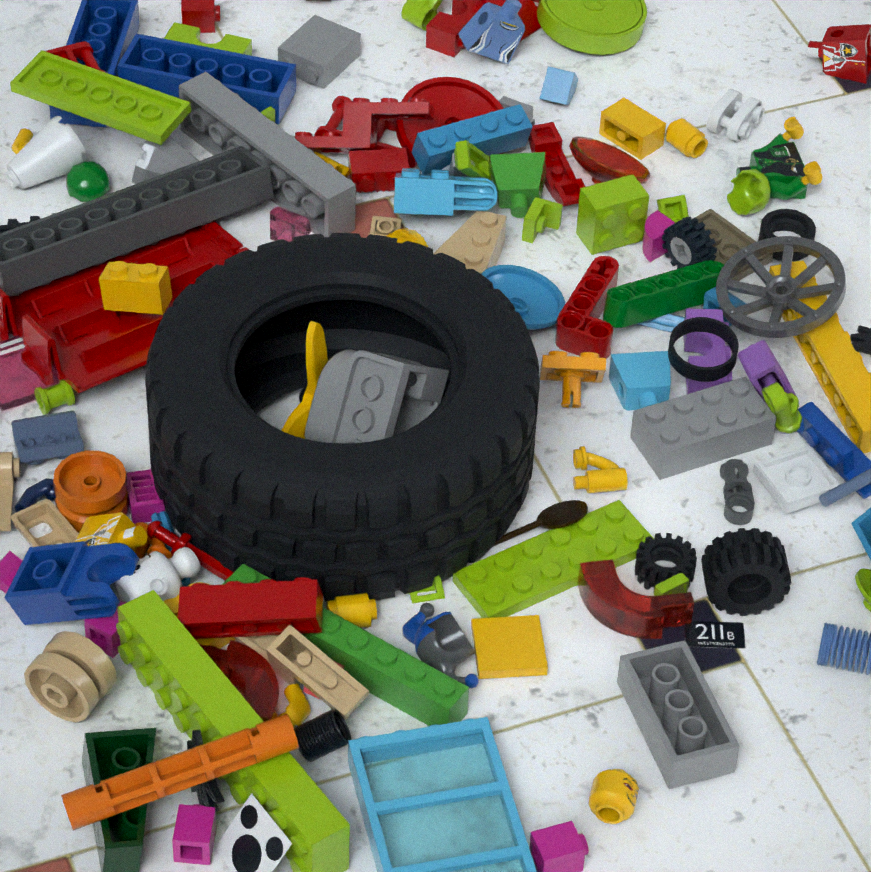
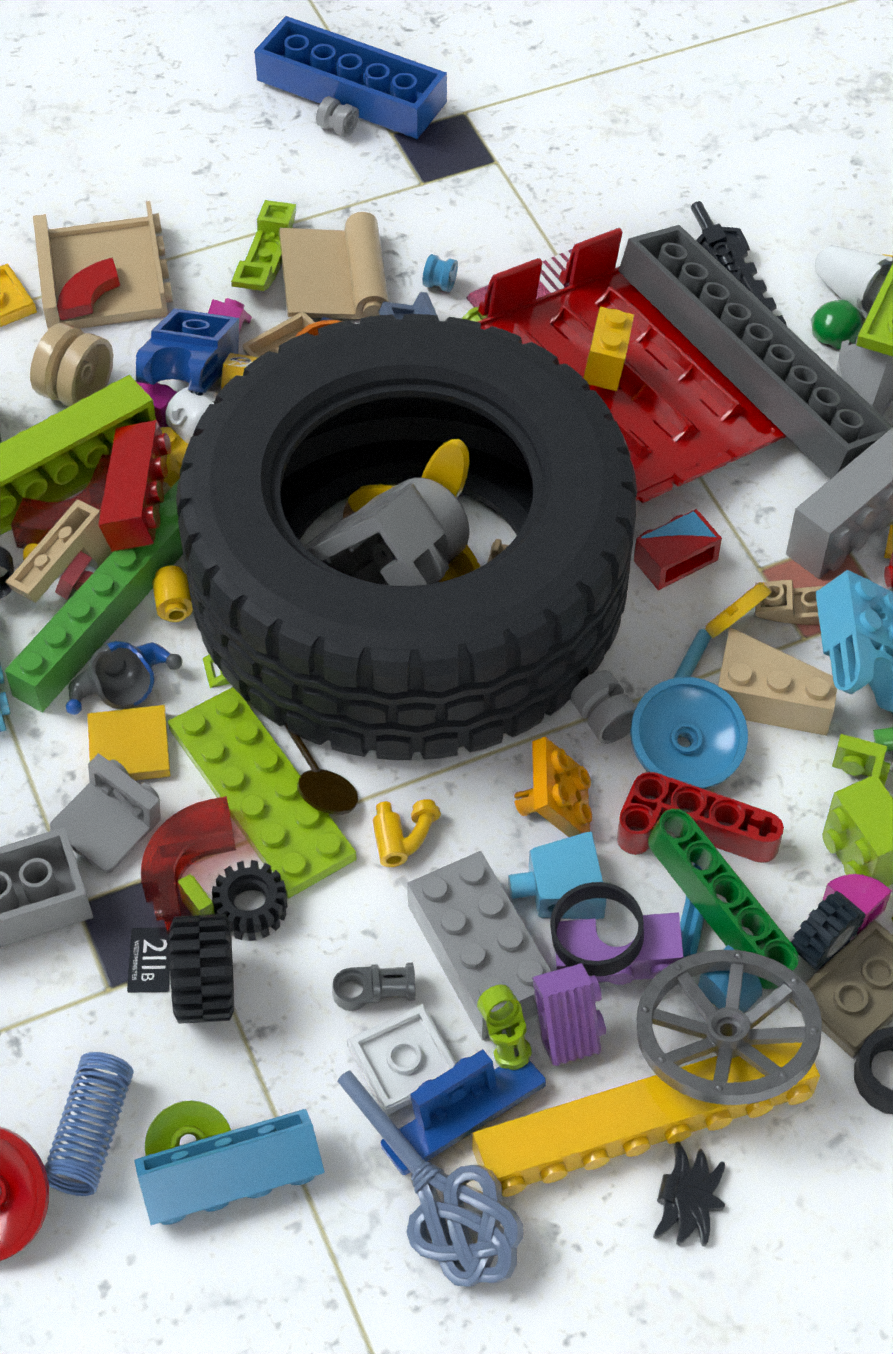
camera: 90 degrees right, 10 degrees up
clear pink brick [270,207,311,242] -> none
none -> light grey bracket [50,753,161,873]

